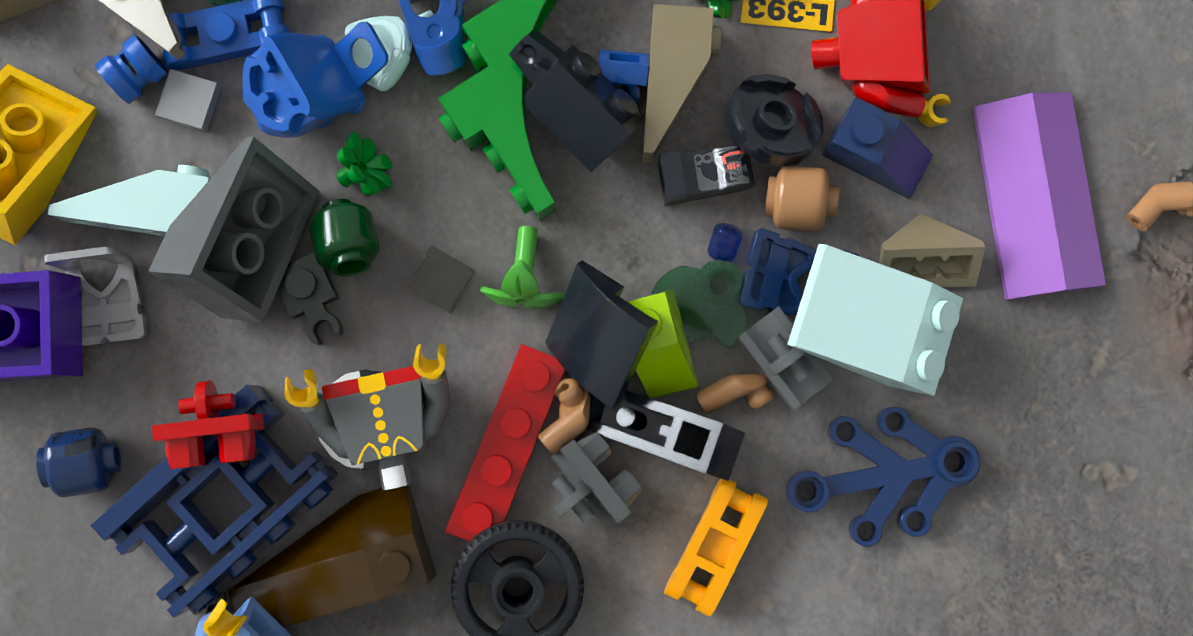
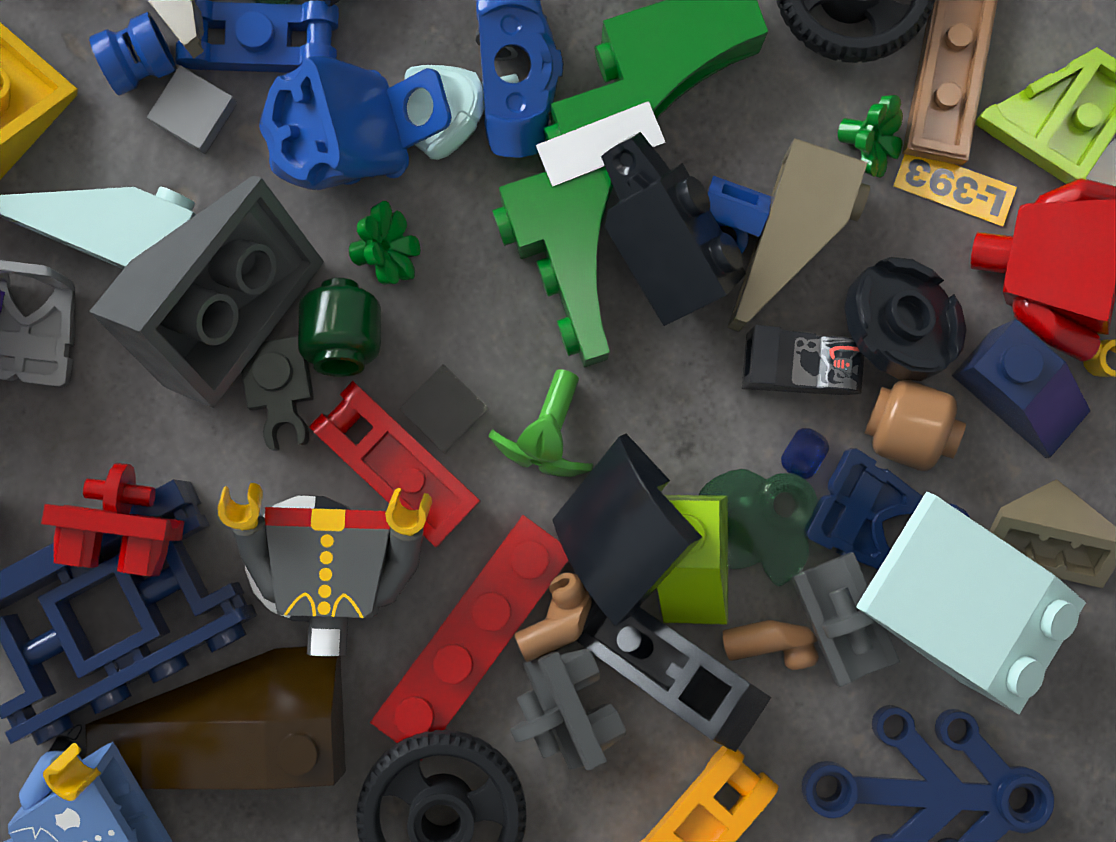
camera: 10 degrees right, 0 degrees up
none -> red plate [309,380,481,548]
none -> white sticker [536,101,666,187]

